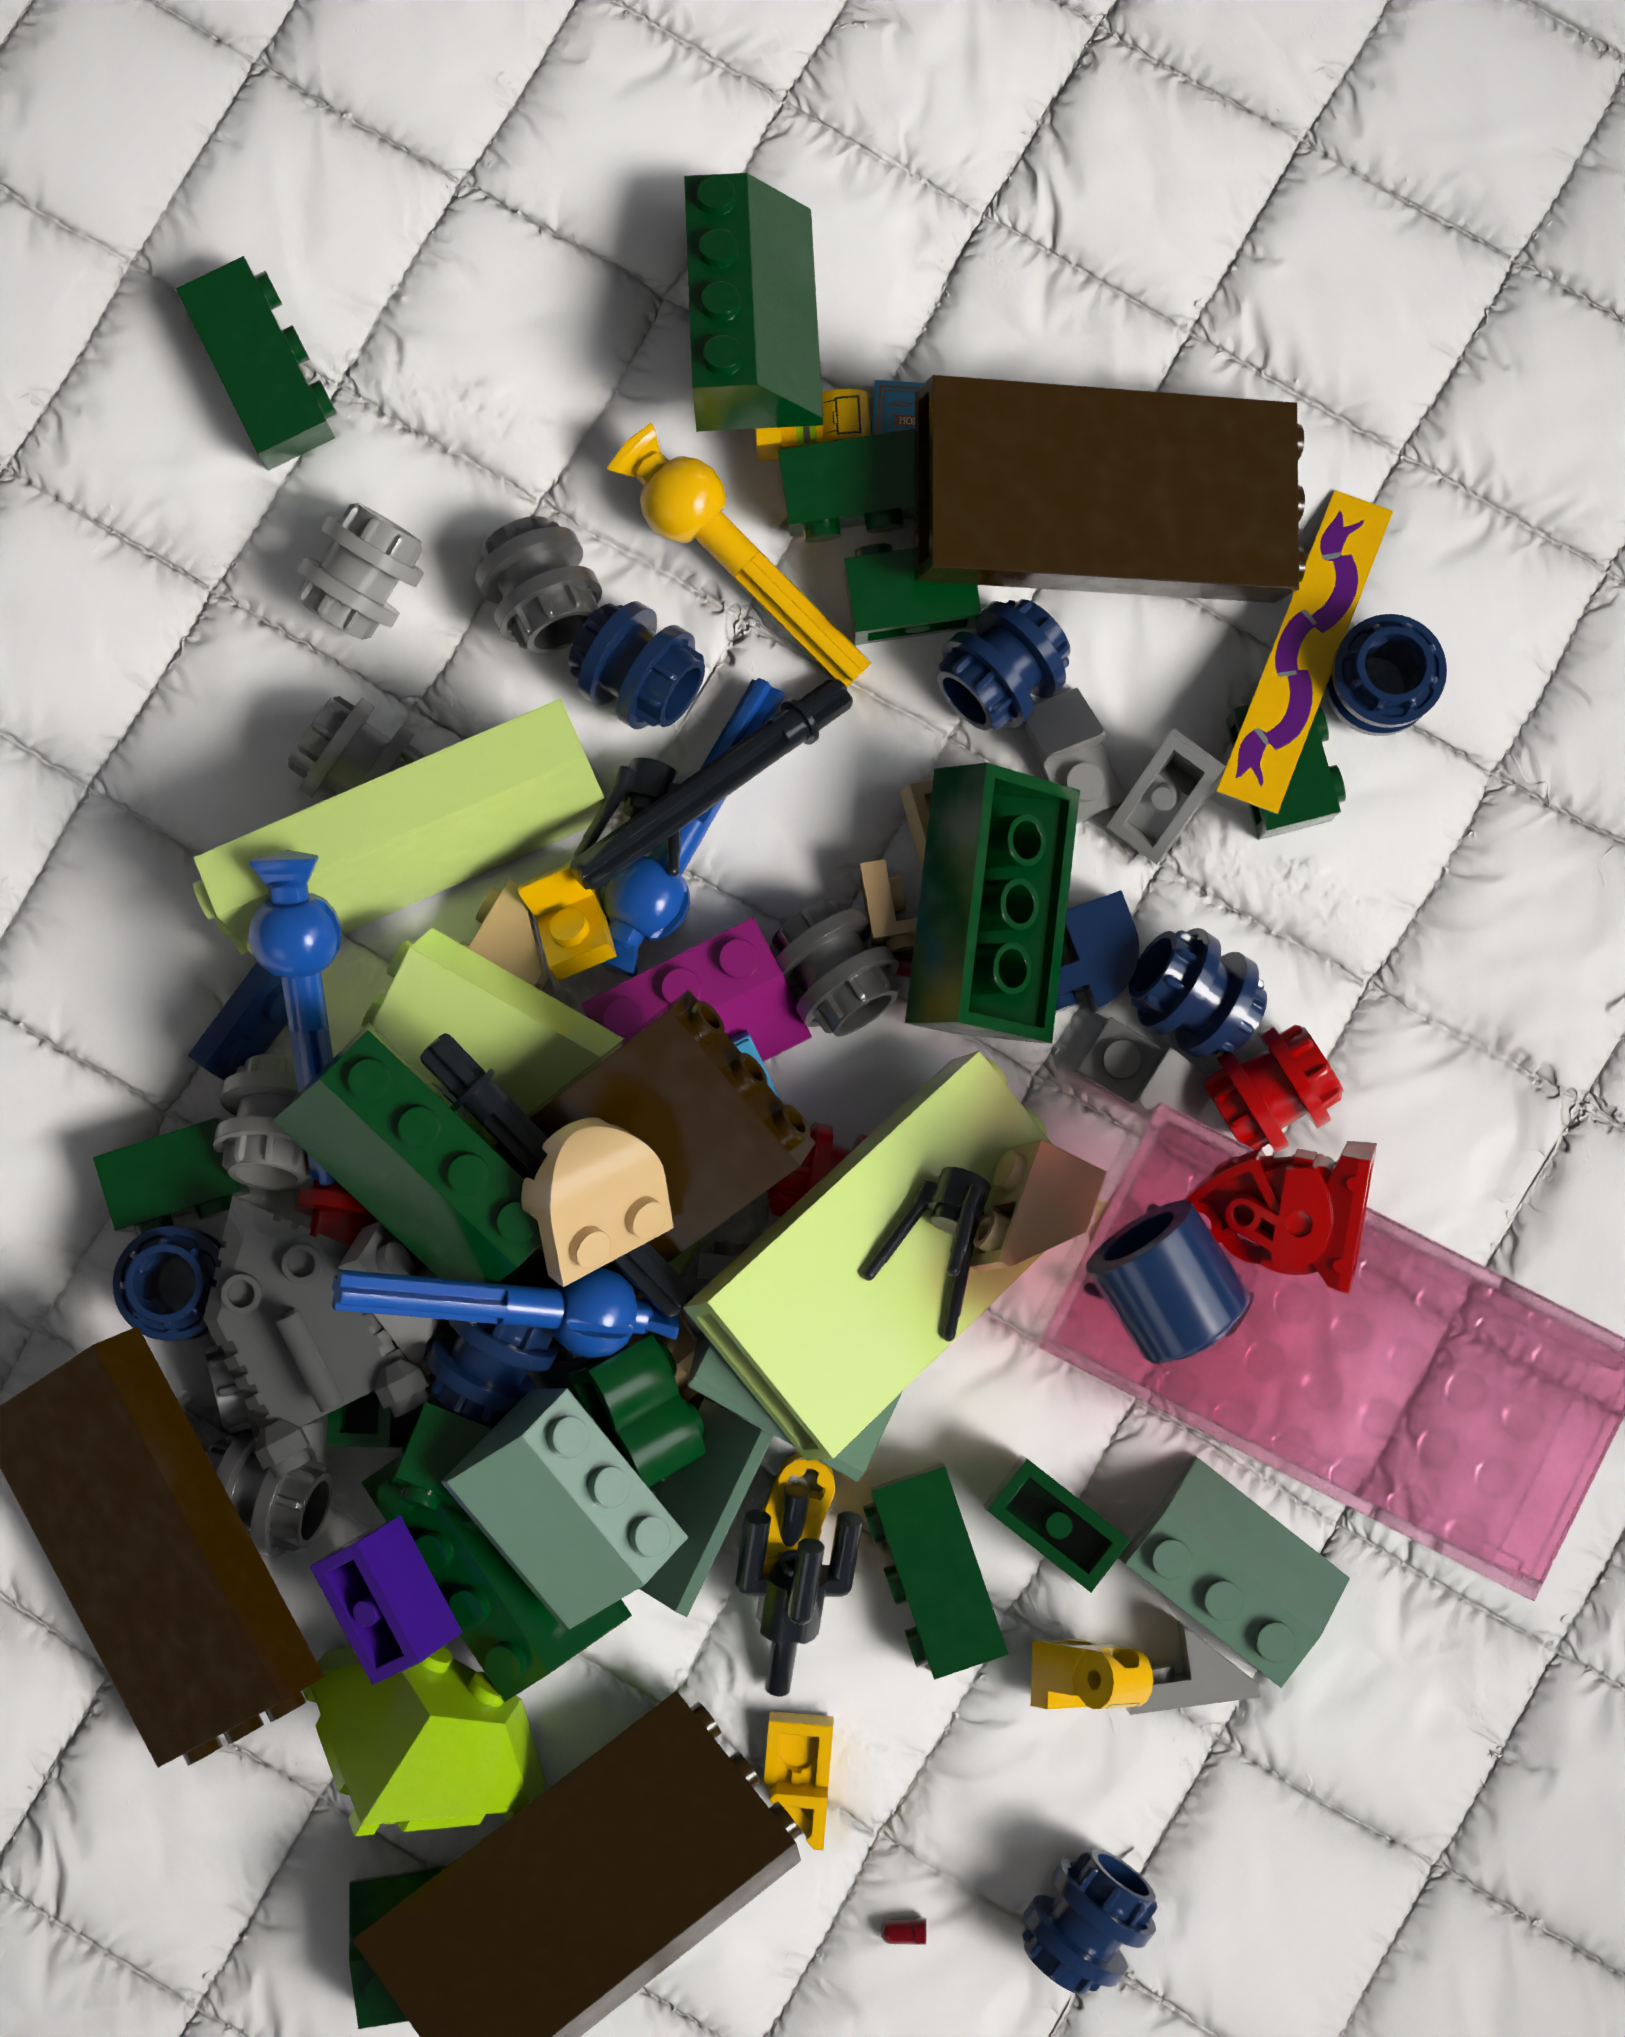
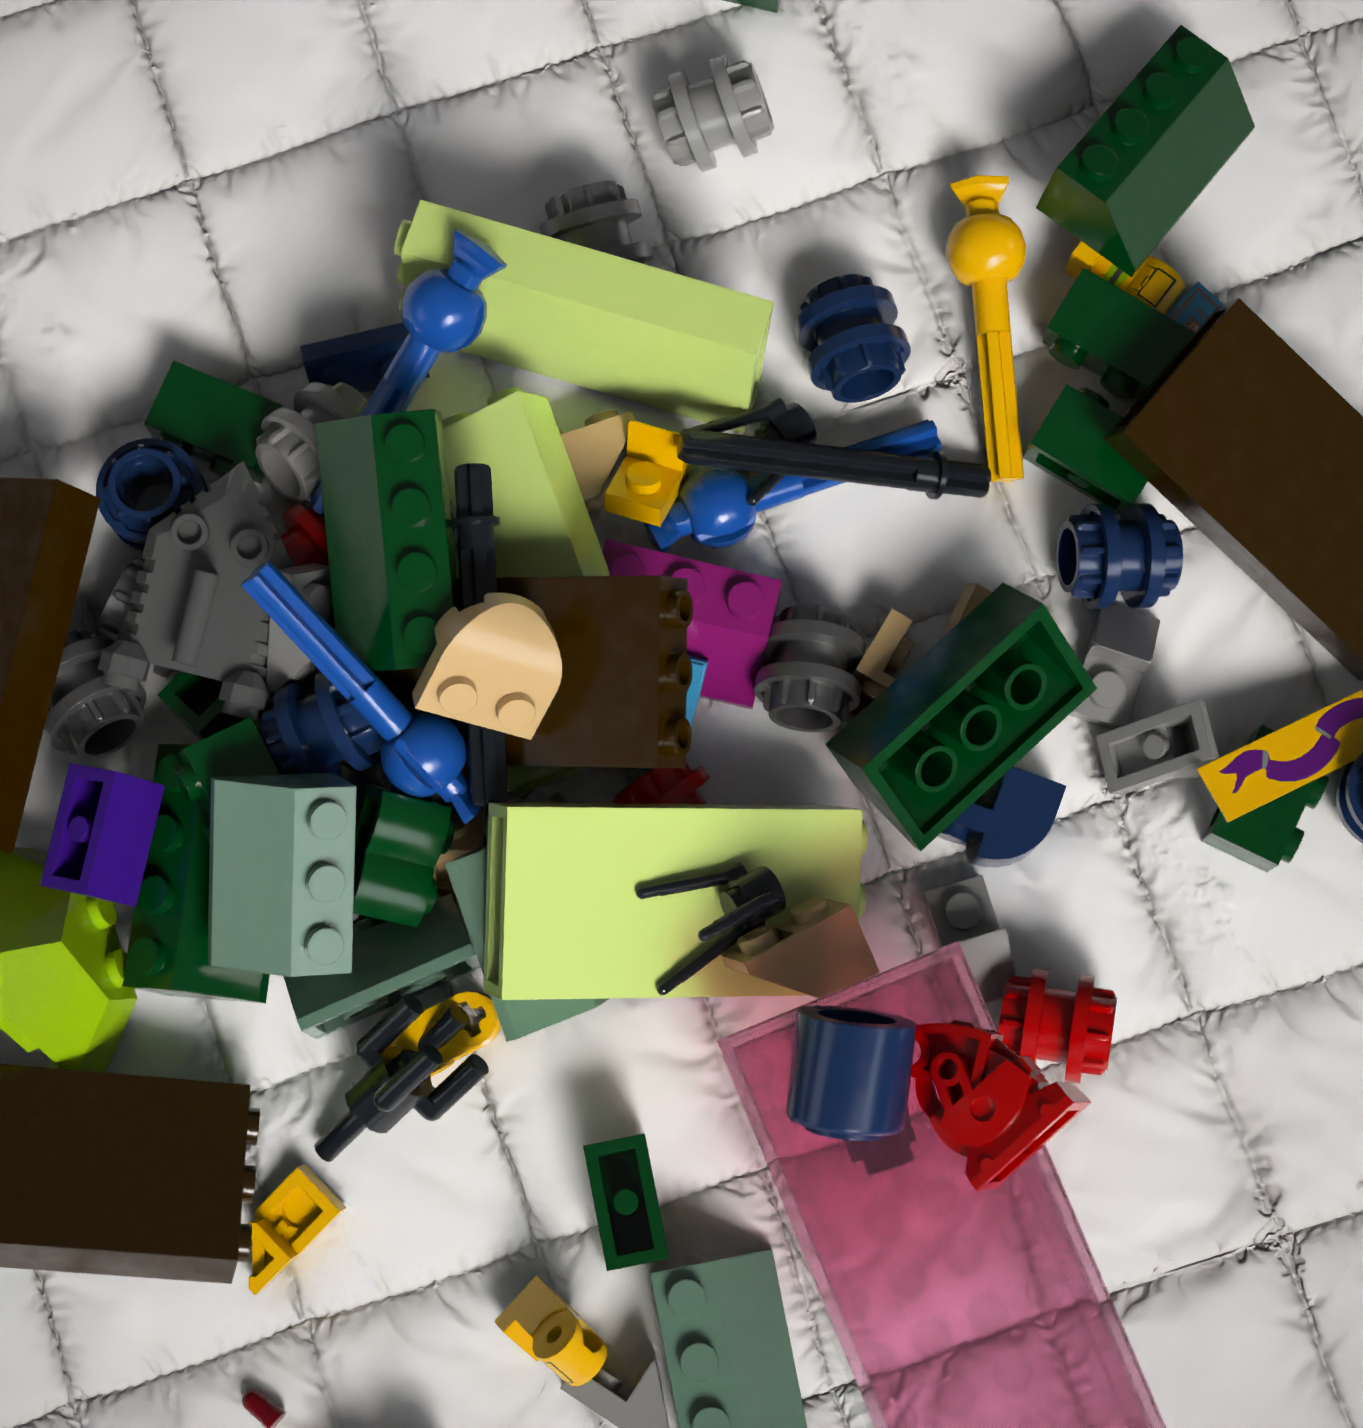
camera: 40 degrees right, 5 degrees down
flat silver piece [475,516,602,654] -> none
dark green brick [863,1463,1008,1680] -> none
dark blue piece [1128,928,1267,1058] -> none

